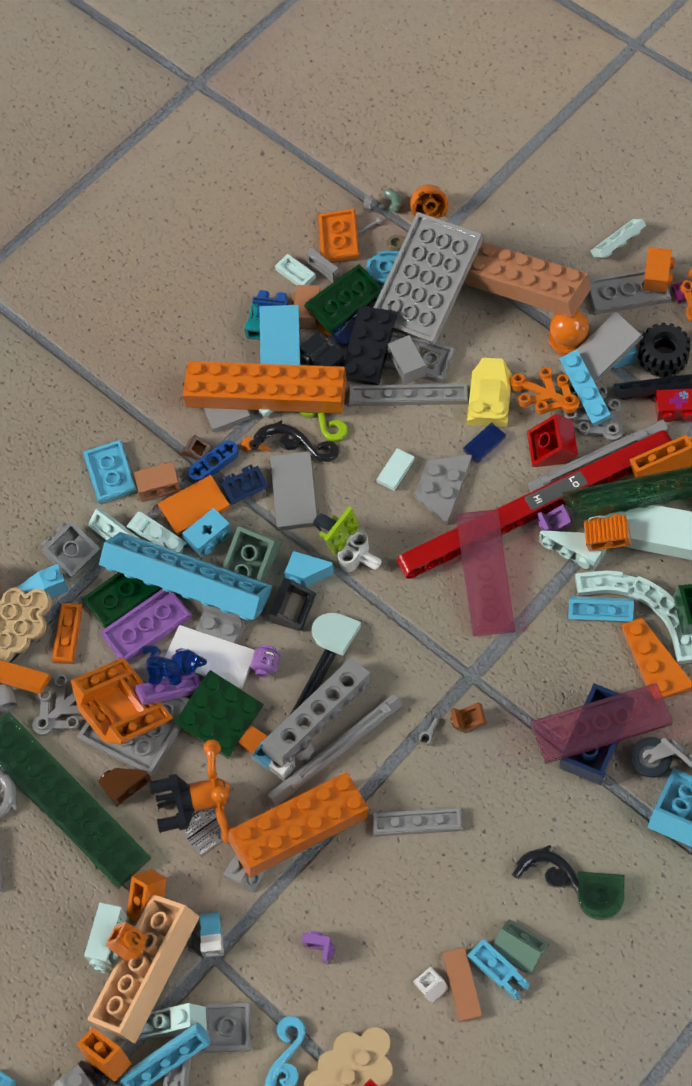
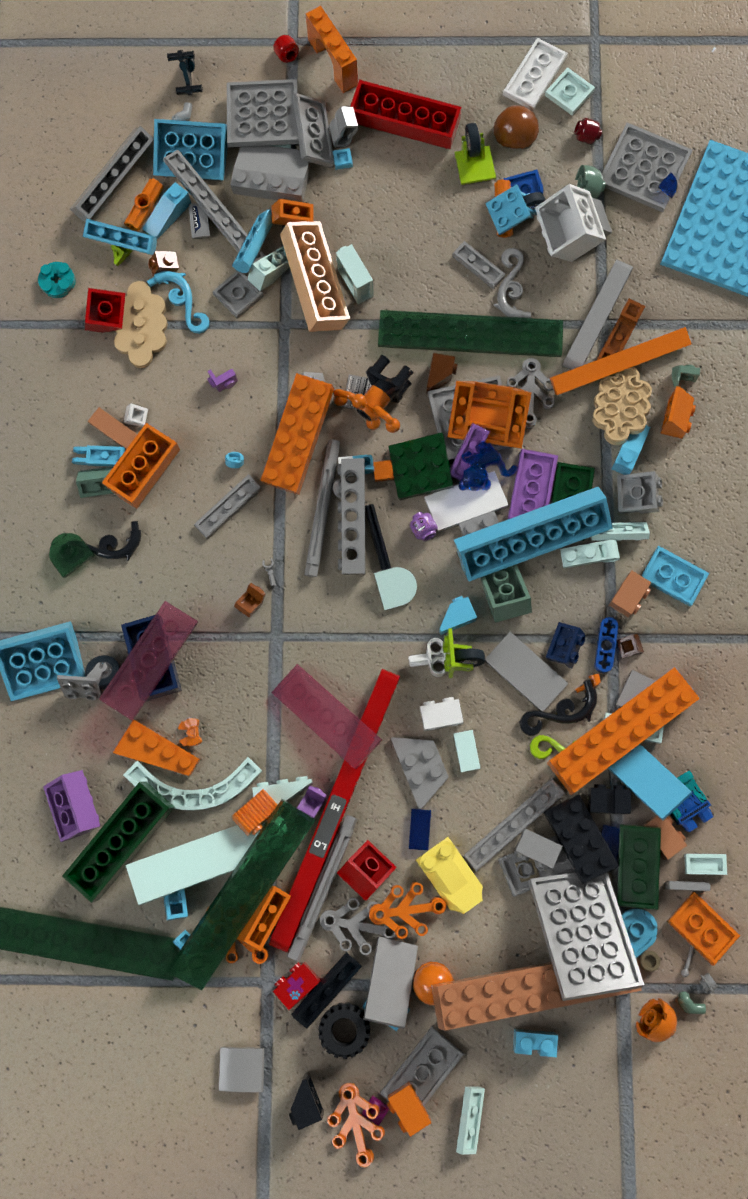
camera: 135 degrees right, 15 degrees up
orange tile [52,603,83,664] -> none
orange brick [105,922,148,961] -> none
orange slope [126,869,167,923] -> none
orange tile [158,475,231,536] -> none
medium azure brick [182,508,232,558] -> none
leg [200,911,224,958] -> none
black tile [269,578,316,631] -> none
medium azure plate [559,349,612,426] -> none
medium azure plate [568,596,634,621] -> none
none -> orange slope [102,423,180,509]
none -> orange piece [178,718,202,747]
none -> medium azure tile [225,452,244,469]
none -> white brick [420,697,463,732]
none -> medium azure brick [513,1028,558,1057]

